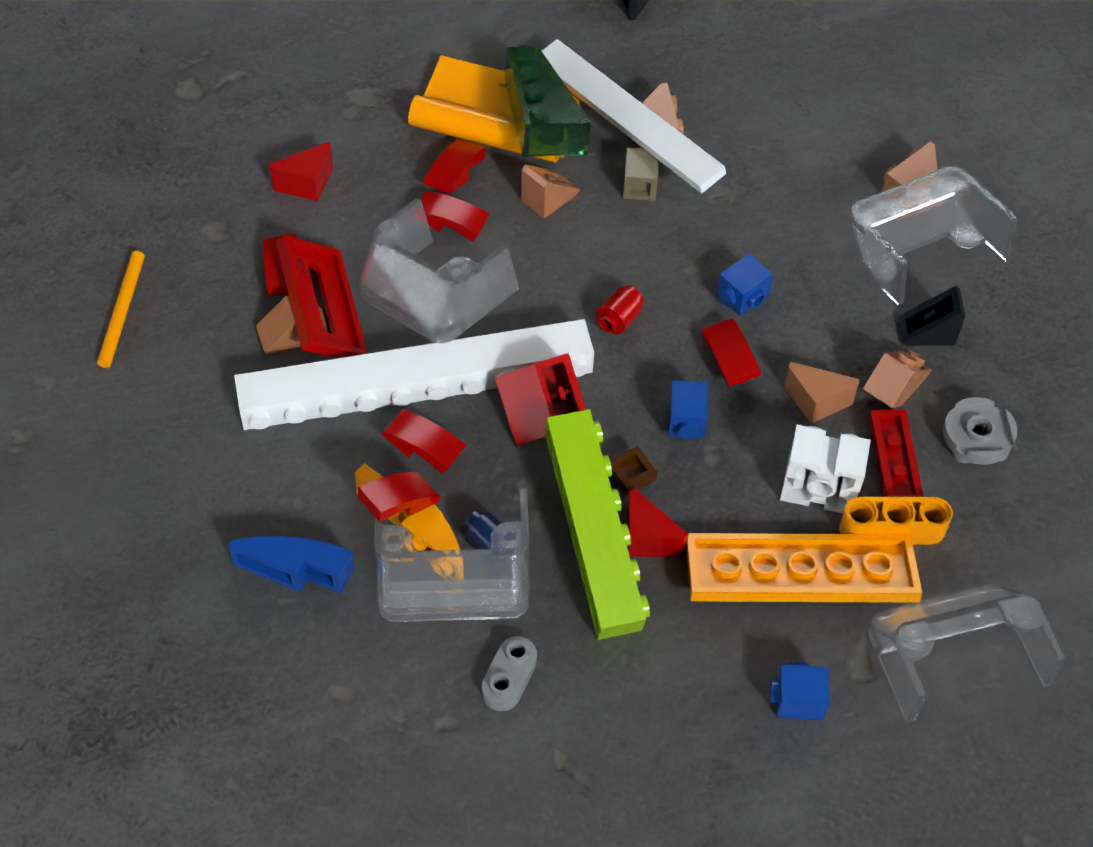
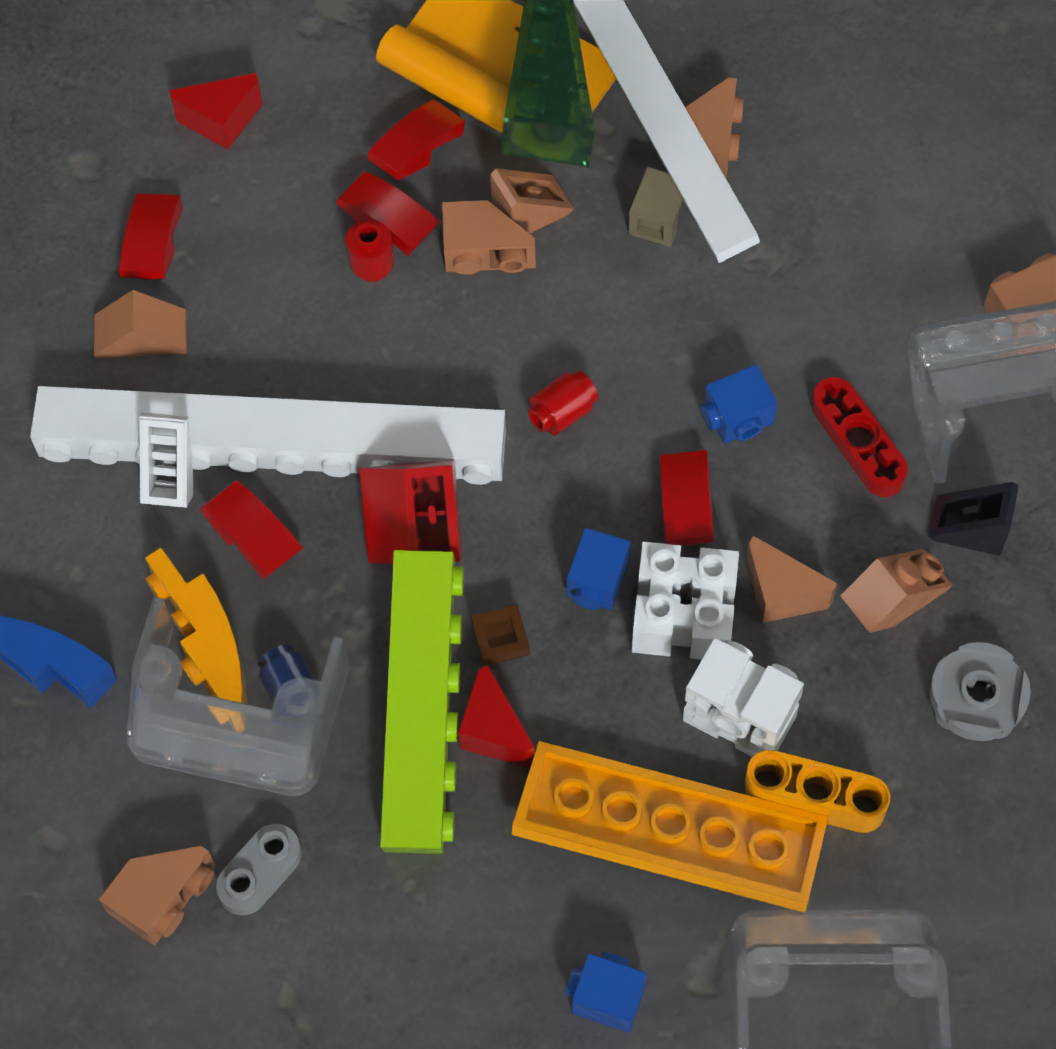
camera: 20 degrees right, 10 degrees up
red piece [276,234,368,358] -> none
red slope [357,472,440,522] -> none
clear windscreen [358,198,519,343] -> none
red plate [868,409,924,497] -> none
none -> nougat slope [99,846,215,946]
none -> white slope [139,412,193,508]
none -> red brick [346,219,394,282]
none -> nougat slope [442,200,536,275]
none -> white brick [632,542,739,660]
none -> red beam [812,377,908,497]

